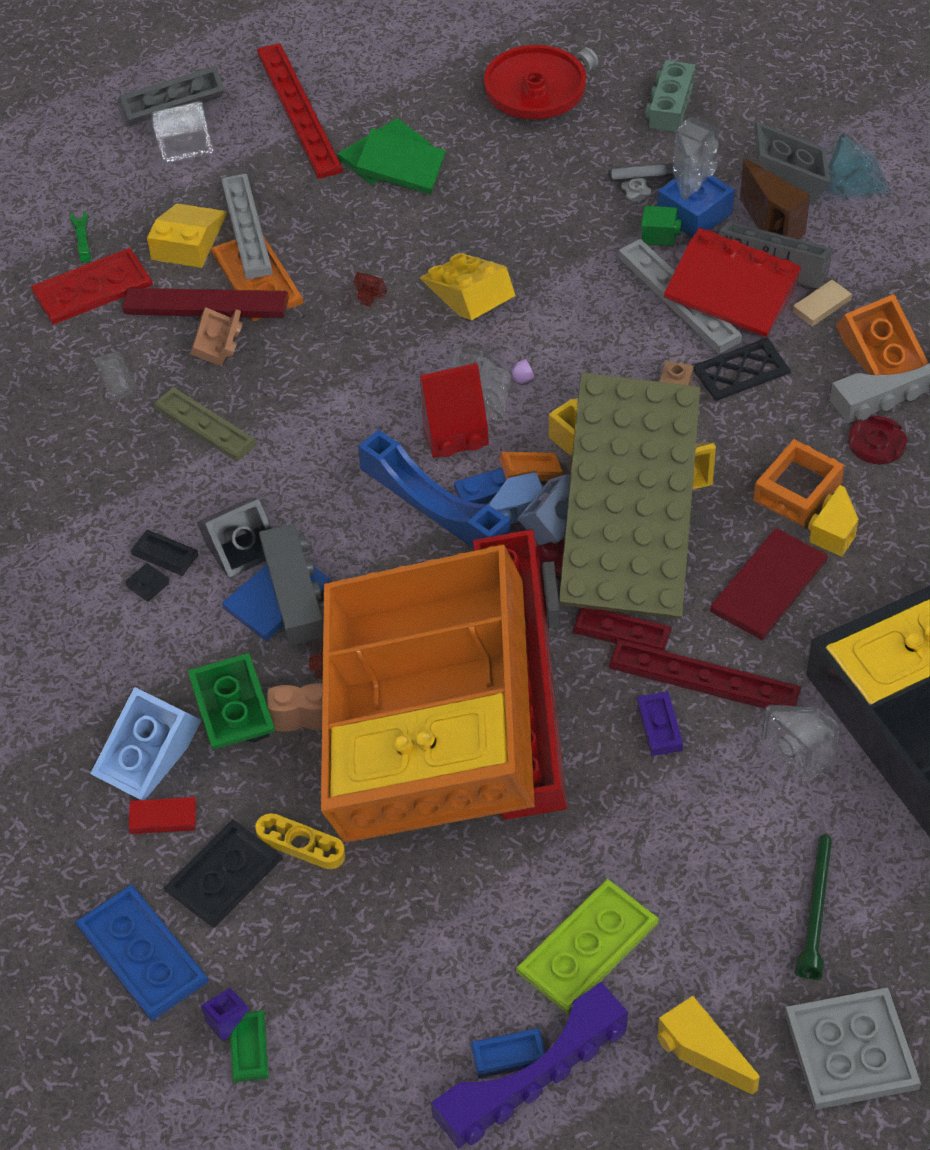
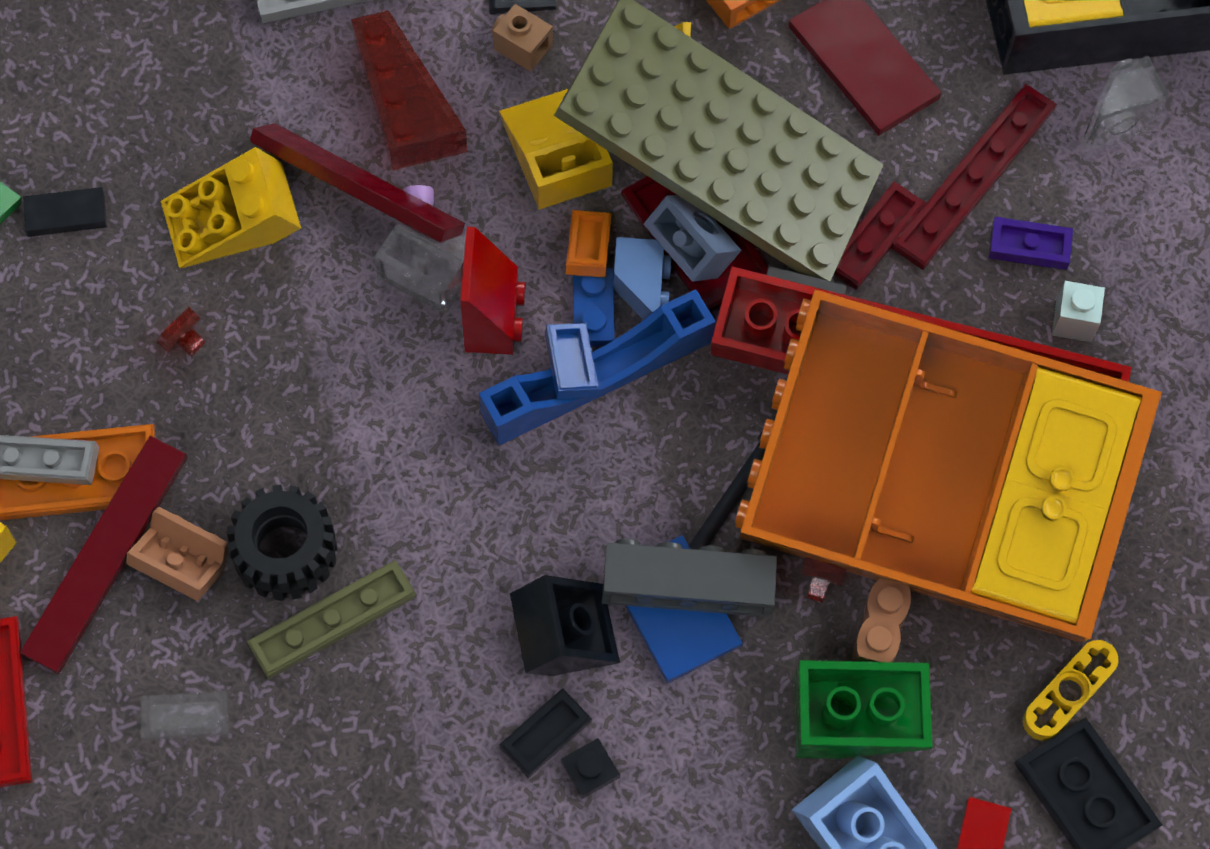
camera: 75 degrees left, 15 degrees up
none -> black tile [23,187,107,237]
none -> black tyre [227,485,337,601]
none -> dark red tile [249,123,465,243]
none -> clear red wedge [351,10,468,171]
none -> tile [545,323,599,399]
none -> light aqua brick [1052,281,1105,342]

